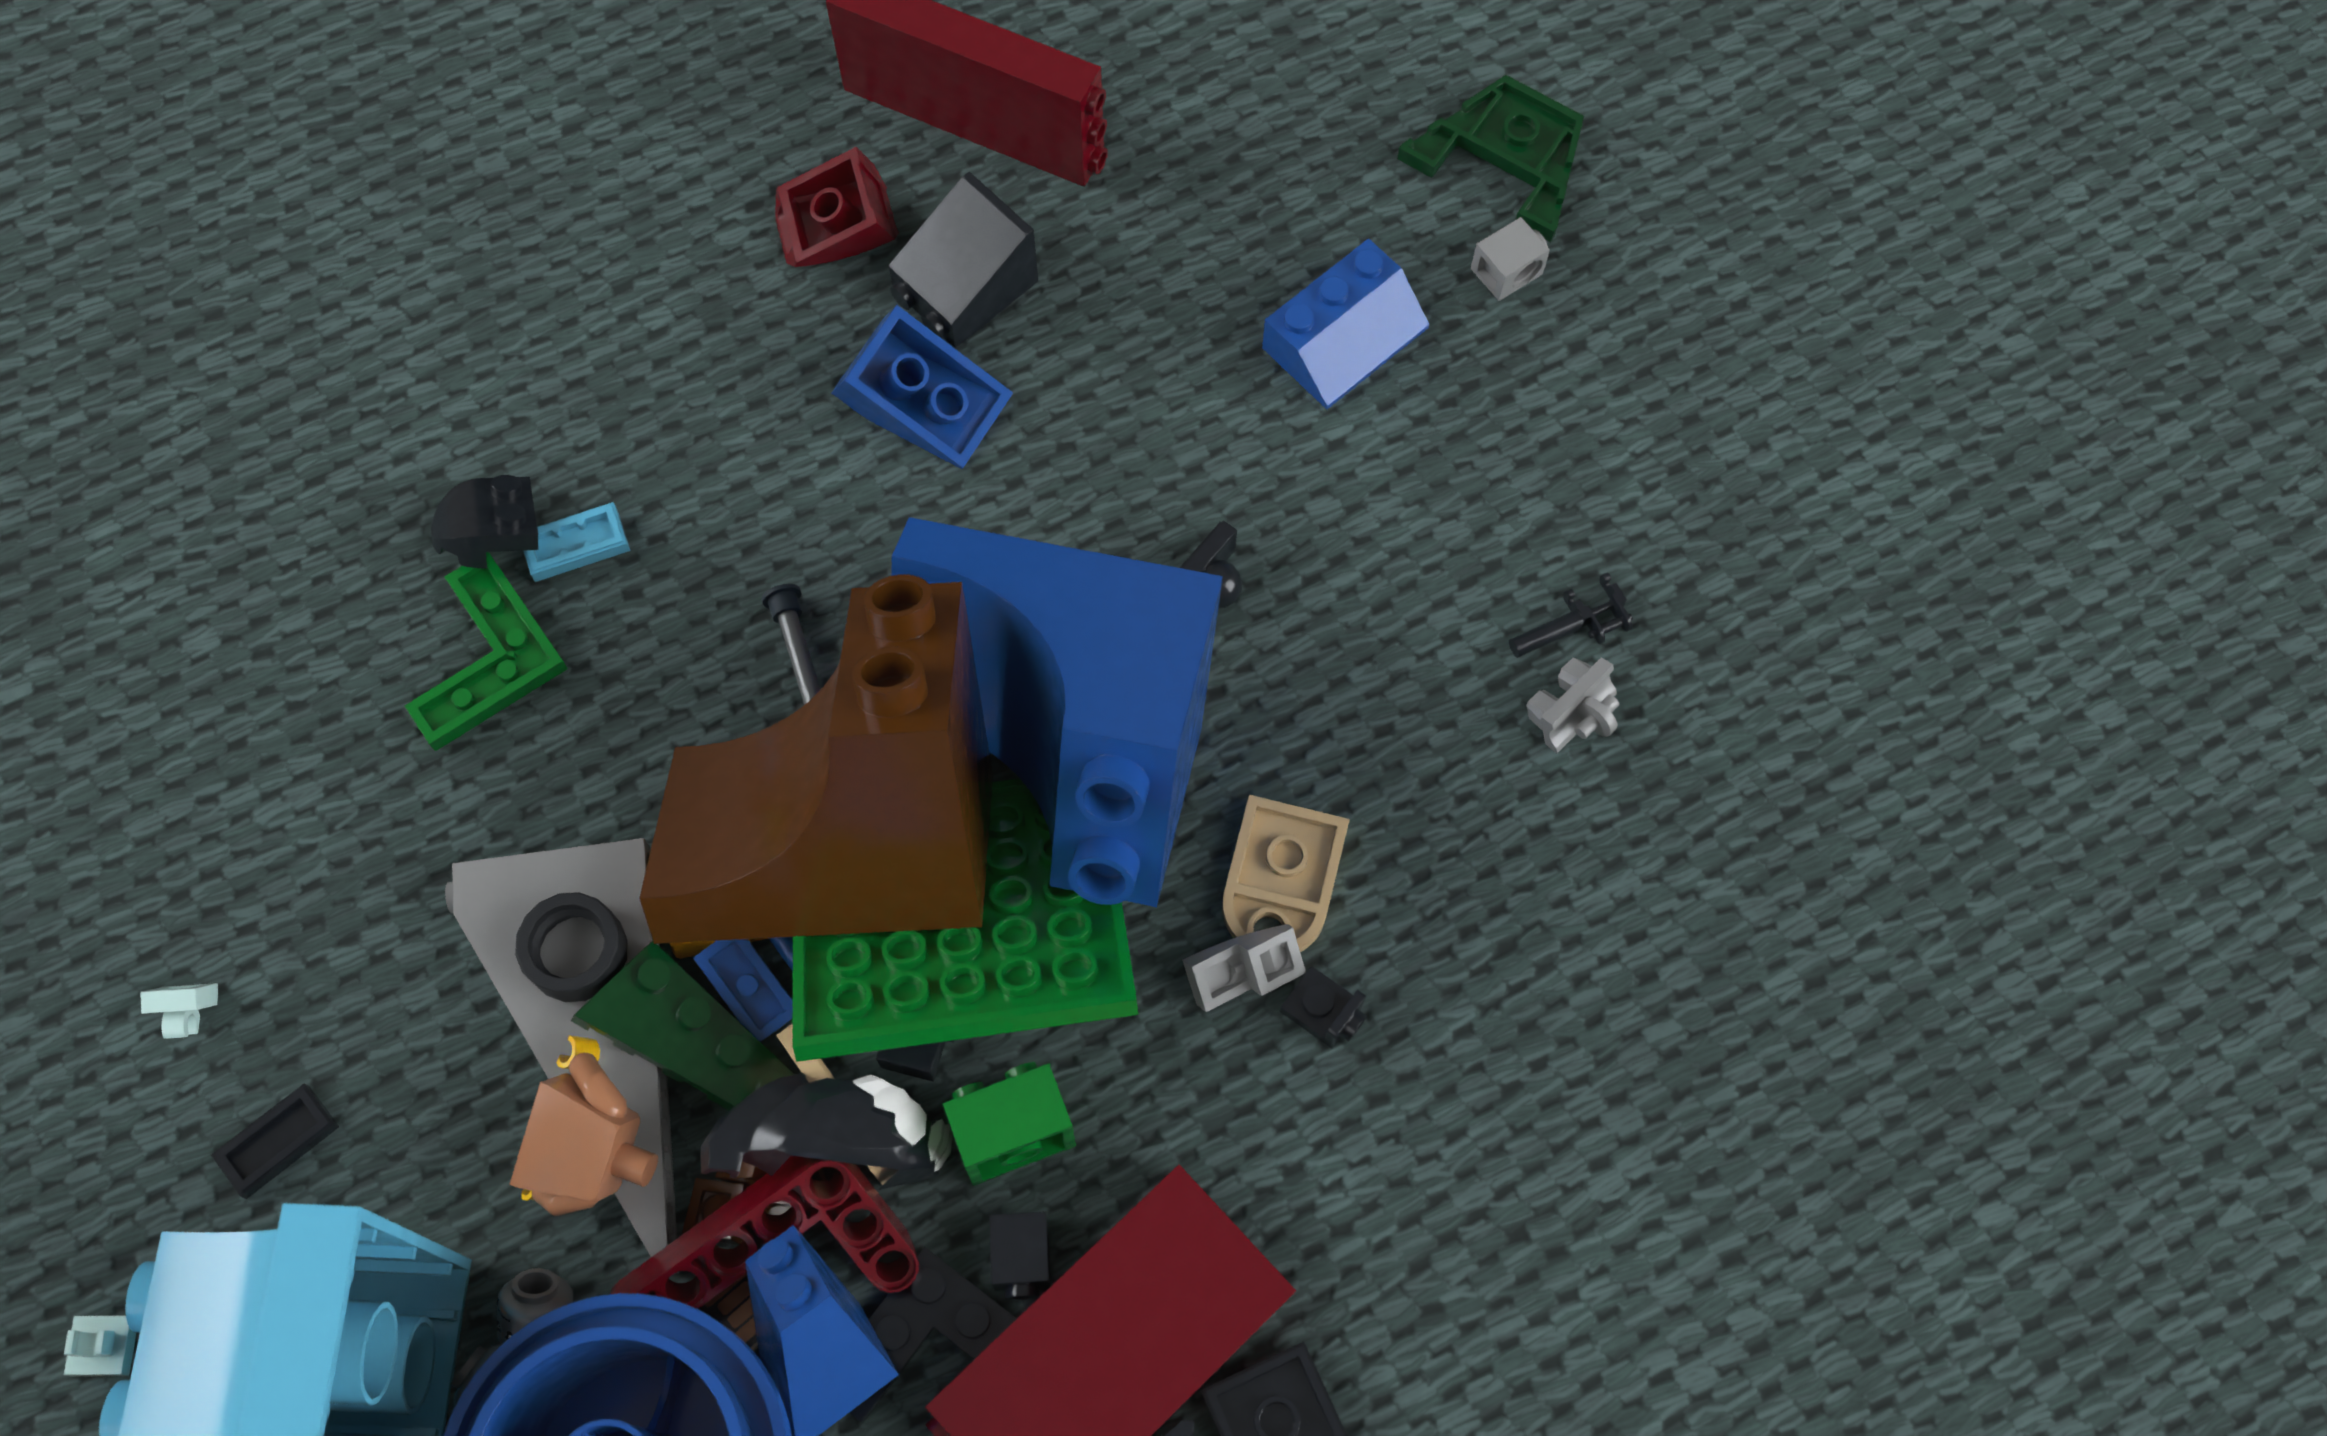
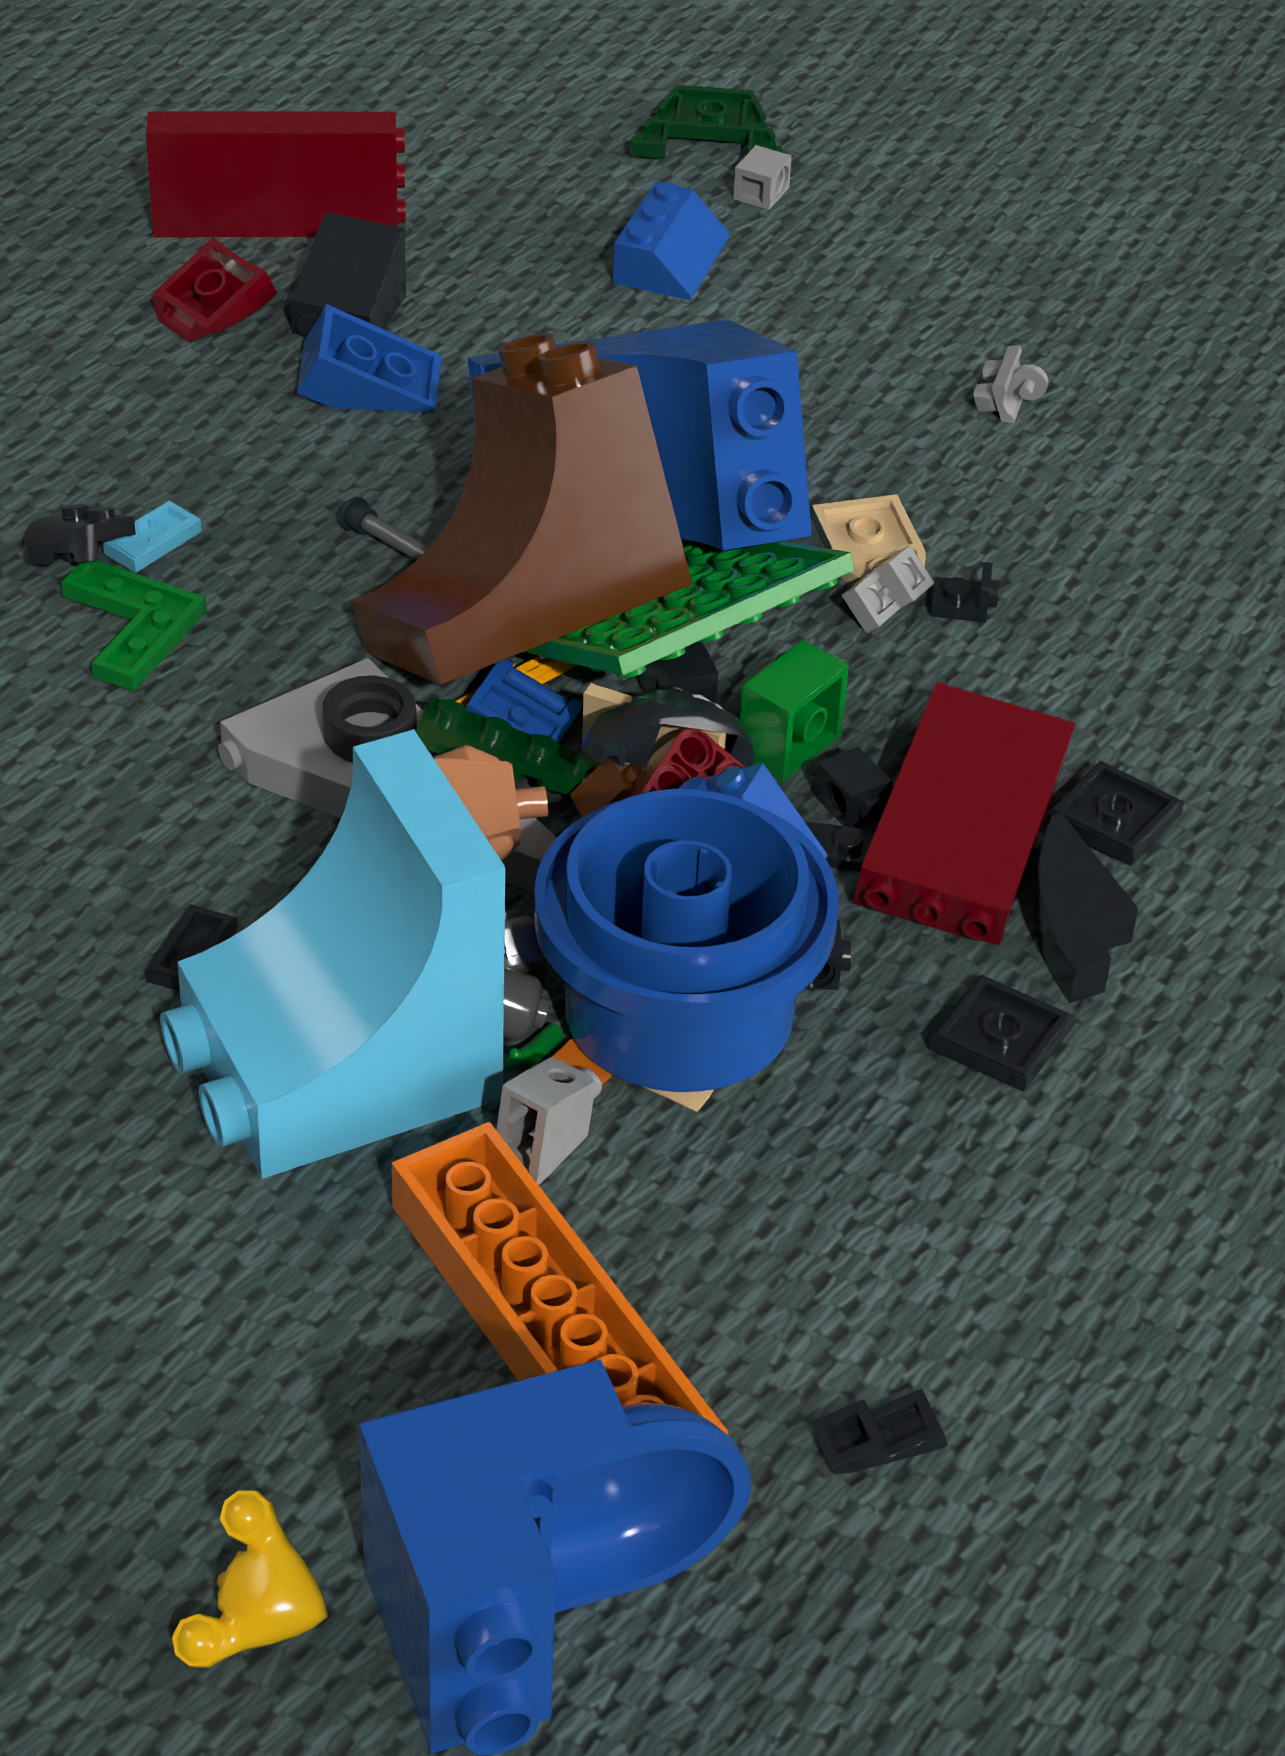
camera: 30 degrees left, 25 degrees down
light aqua tile [64,1316,136,1377] -> none
light aqua tile [140,983,218,1039] -> none
black piece [1509,572,1633,658] -> none

